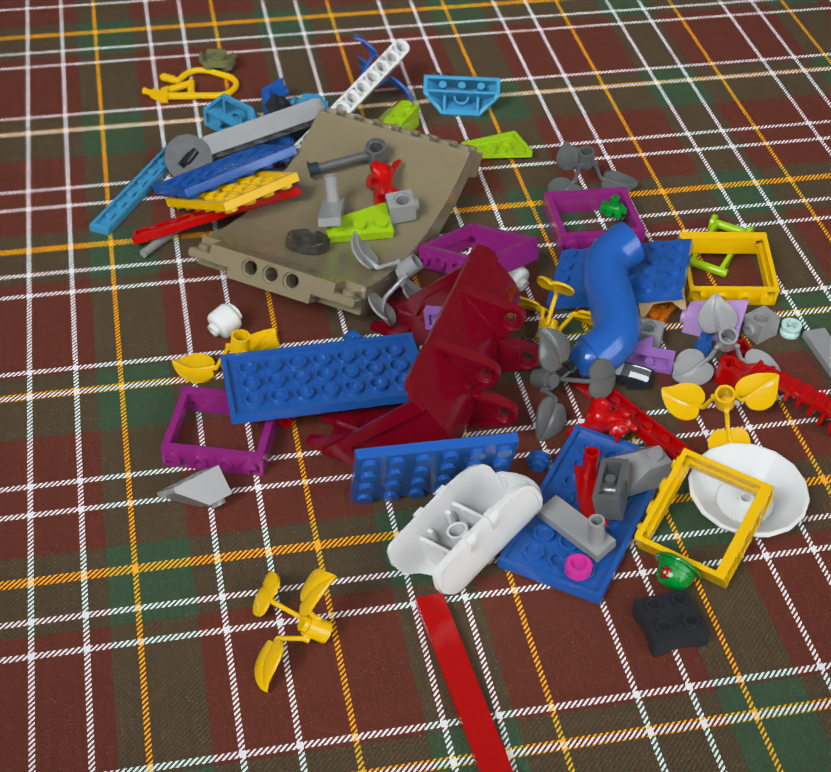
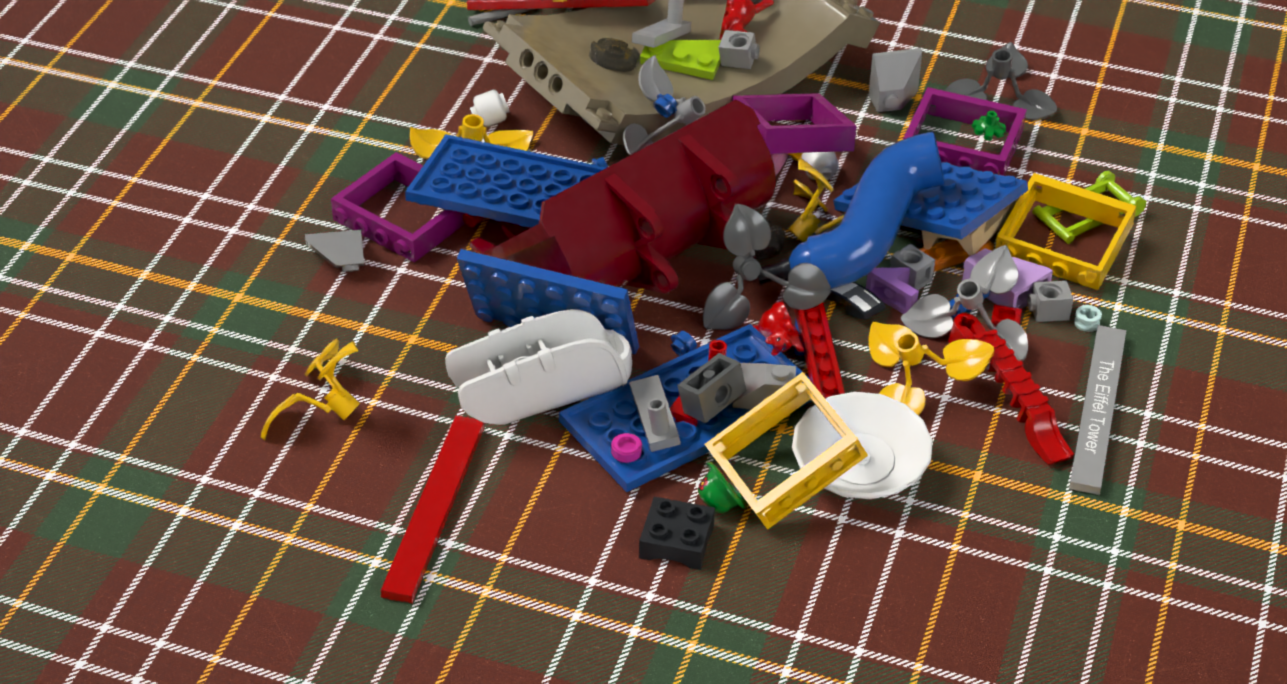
camera: 30 degrees right, 0 degrees up
lime wing [461,130,533,159] -> none
none -> blue plate [653,94,678,118]
none -> light grey slope [869,48,923,113]

